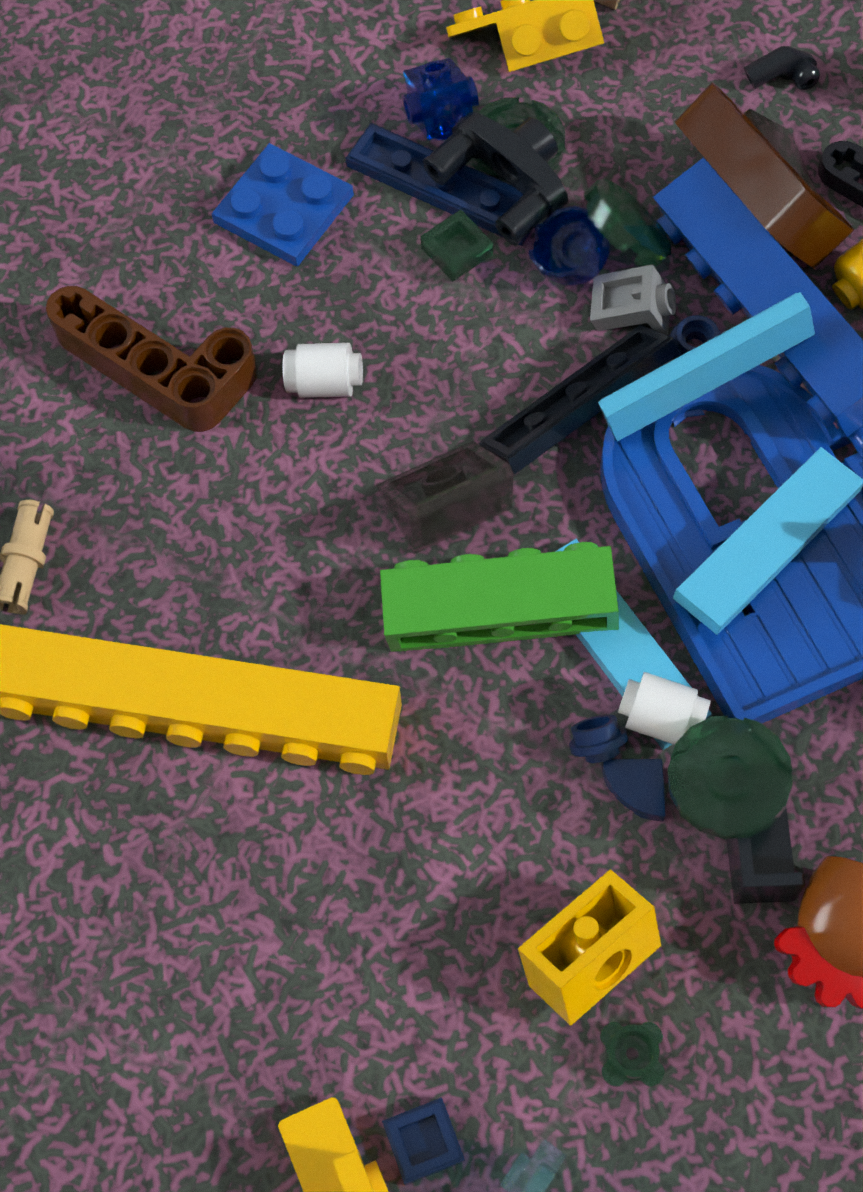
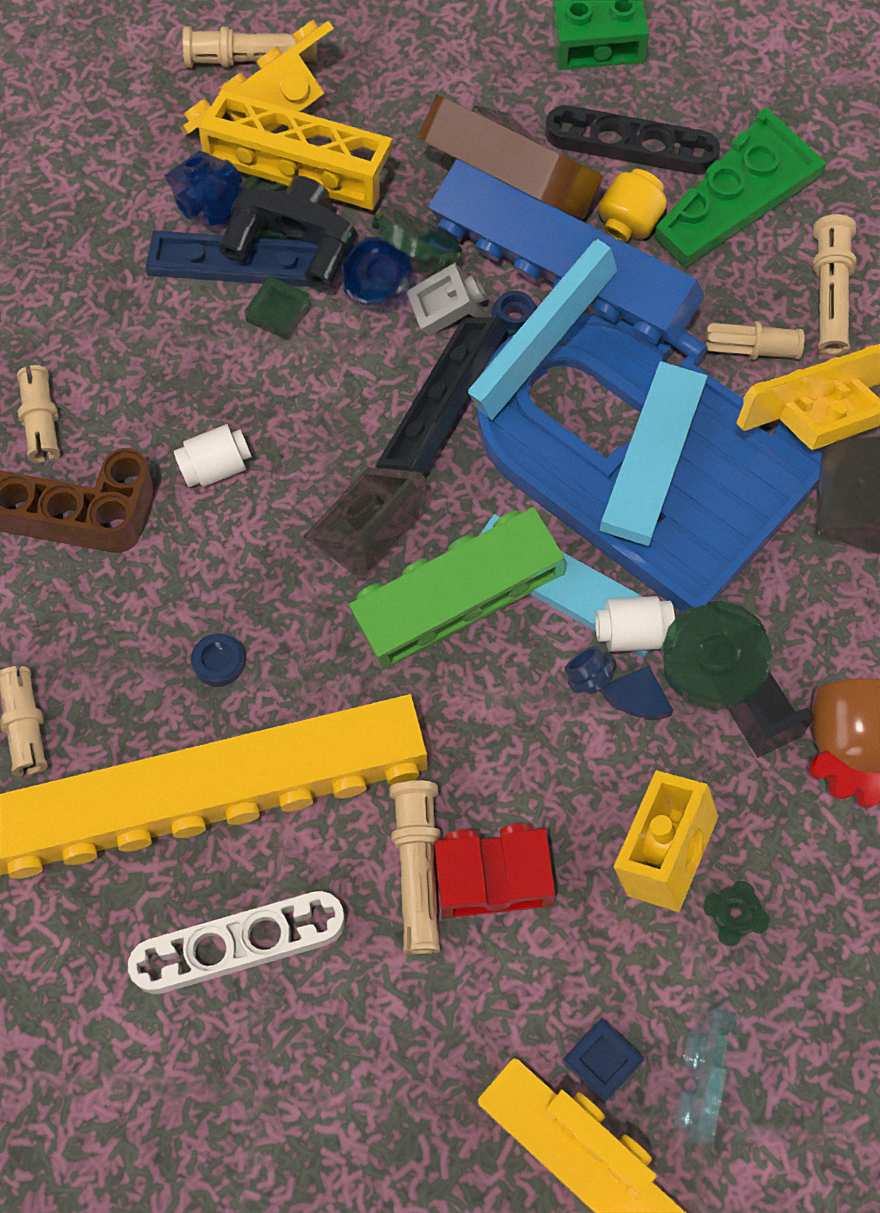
camera: 25 degrees left, 0 degrees up
blue plate [211,143,354,267] -> none
black arm [744,46,820,90] -> none
none -> tan pin [17,365,60,464]
none -> white beam [128,891,345,994]
none -> dark blue tile [191,633,245,687]
none -> yellow fence [199,90,393,210]
none -> tan pin [389,781,441,955]
none -> red brick [434,824,555,919]

